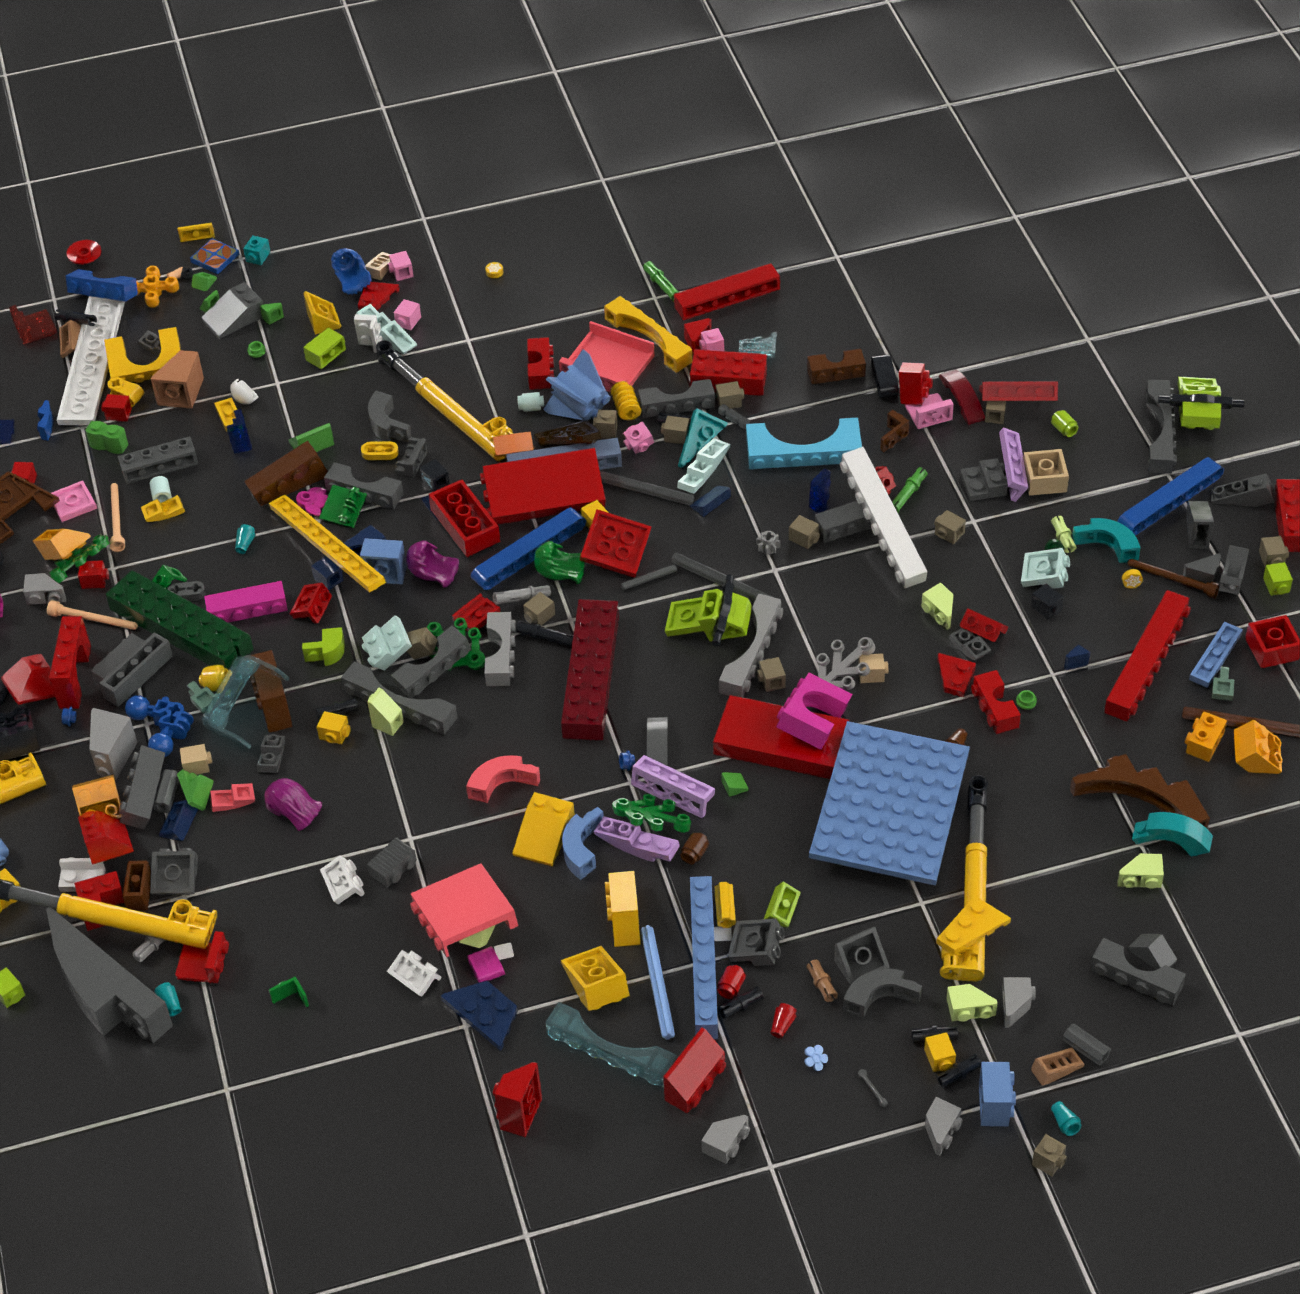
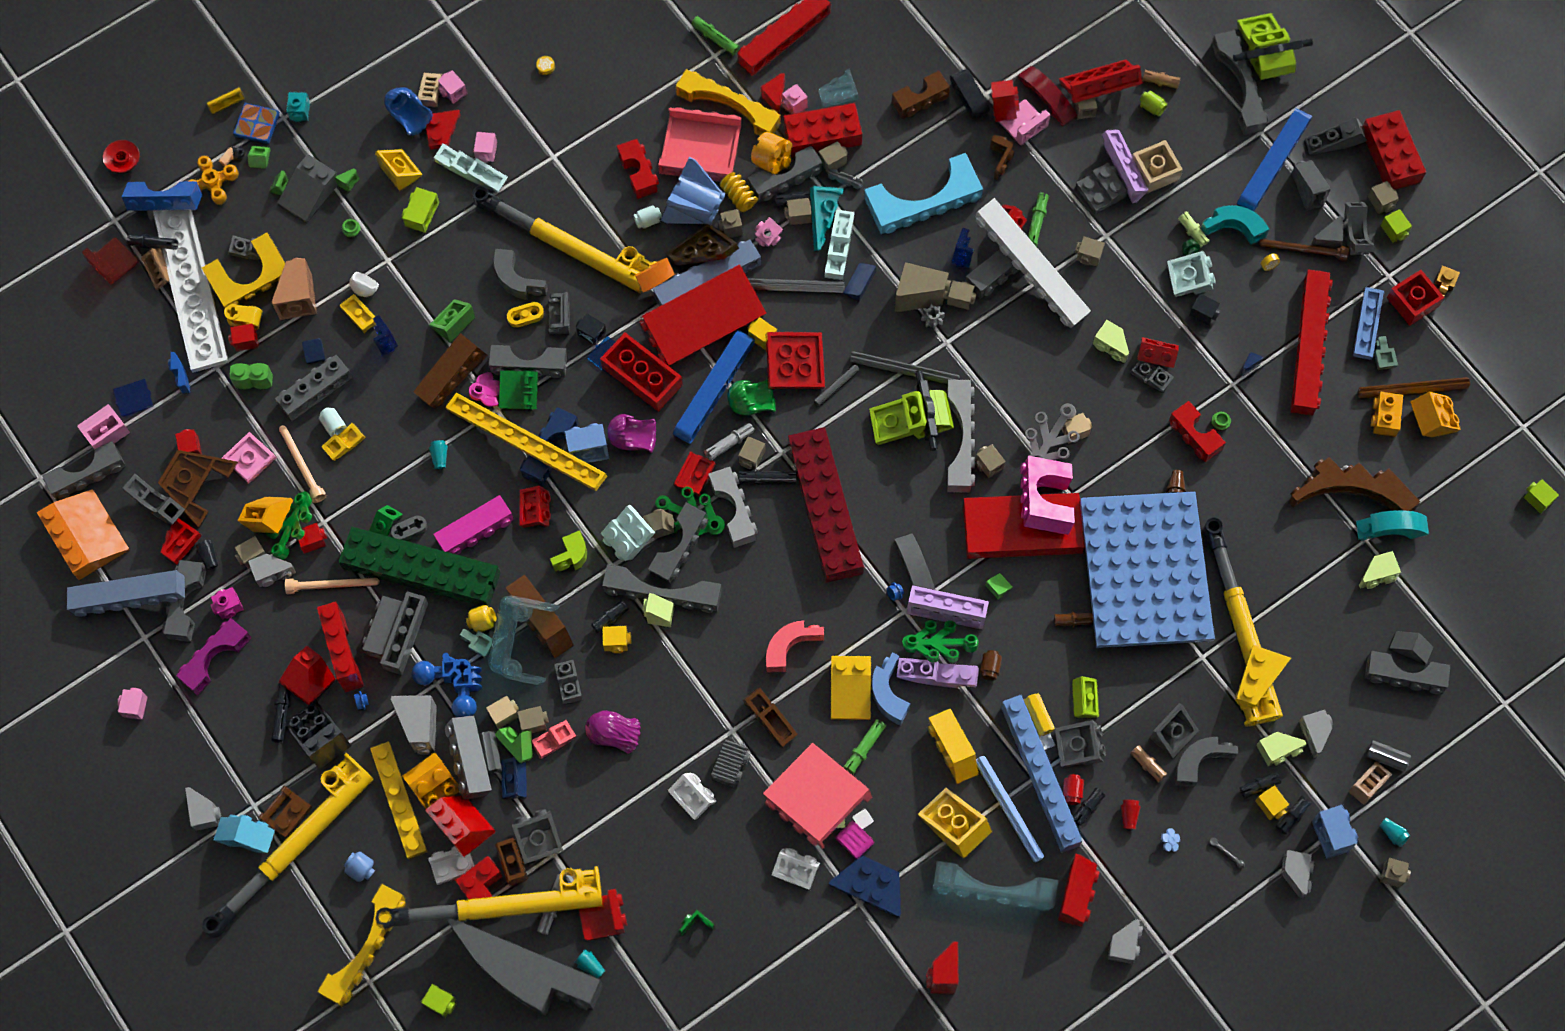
camera: 20 degrees left, 20 degrees up
white bracket [354,314,383,353] -> none
red wing [937,653,976,697] -> none
none -> dark tan brick [235,536,266,569]
none -> dark blue slope [302,338,325,364]
none -> yellow plate [370,741,427,859]
none -> dark tan brick [518,706,549,733]
none -> reddish brown slope [742,688,798,747]
none -> light orange brick [751,132,792,174]
none -> bright green pin [843,719,886,774]
none -> dark tan slope [895,262,951,312]
none -> reddish brown axle [1054,612,1093,627]
none -> medium nougat pin [1143,70,1180,89]

